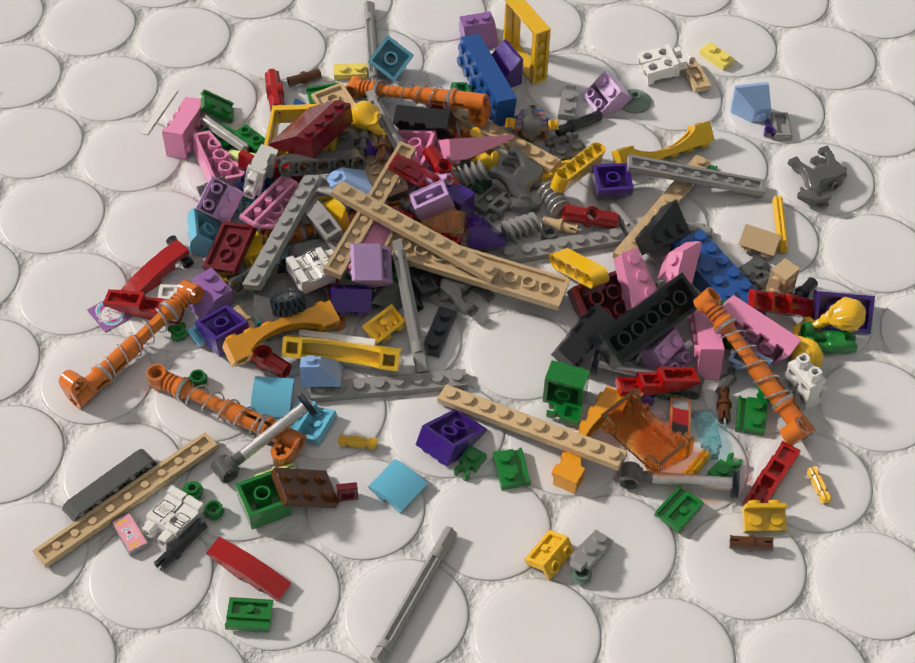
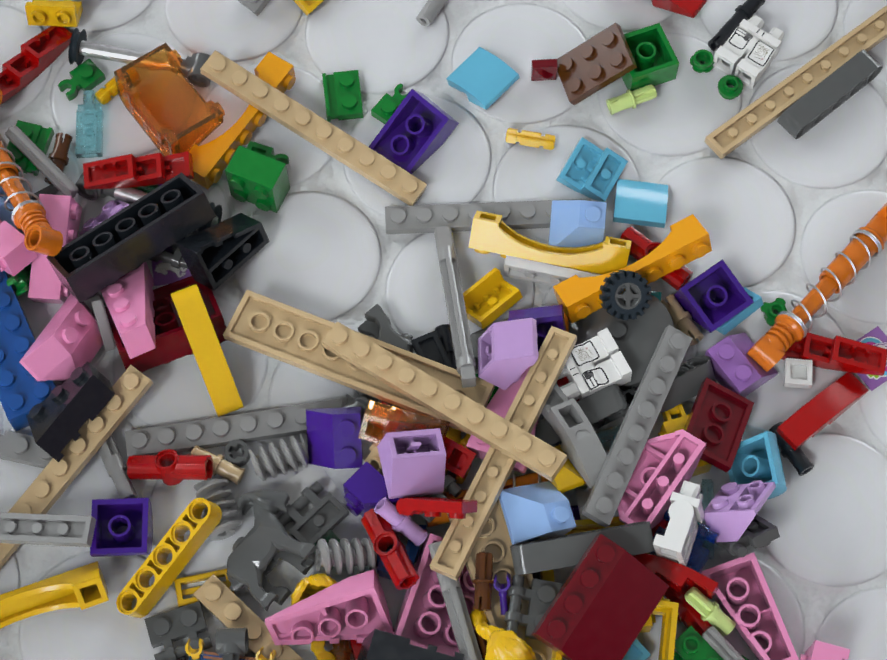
camera: 175 degrees left, 15 degrees up
tile [111,512,149,556] -> none
orange piece [146,364,307,467] -> none
green plate [189,369,208,388] -> none
piece [211,392,319,484] -> none
black plate [424,306,457,358] -> none
green plate [654,485,704,533] -> none
slope [669,398,690,441] -> none
none -> light grey axle [5,126,79,198]

